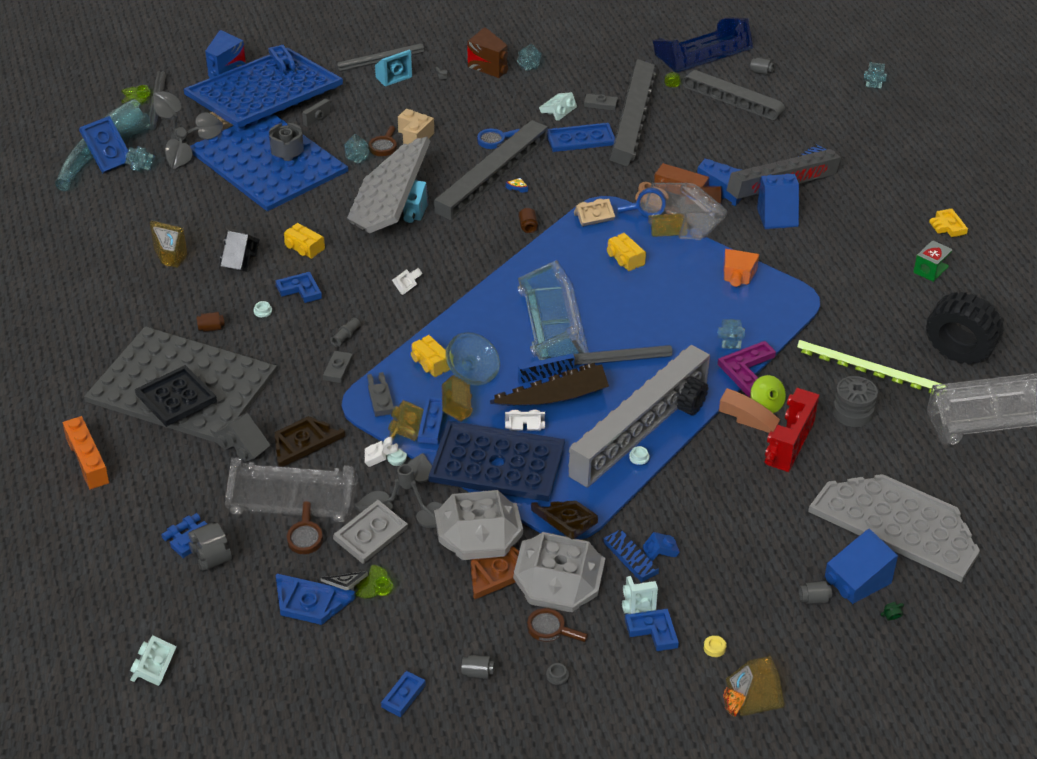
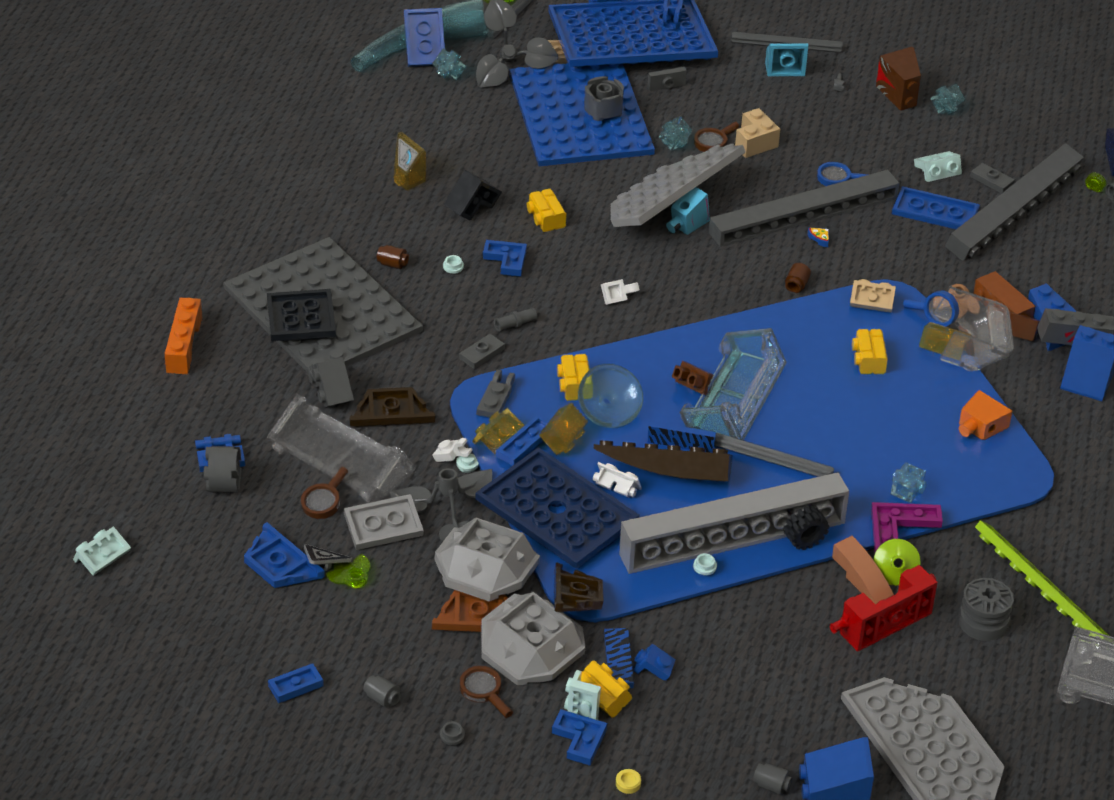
camera: 30 degrees right, 0 degrees up
none -> yellow brick [581,661,632,718]
none -> reddish brown hips [672,361,714,395]

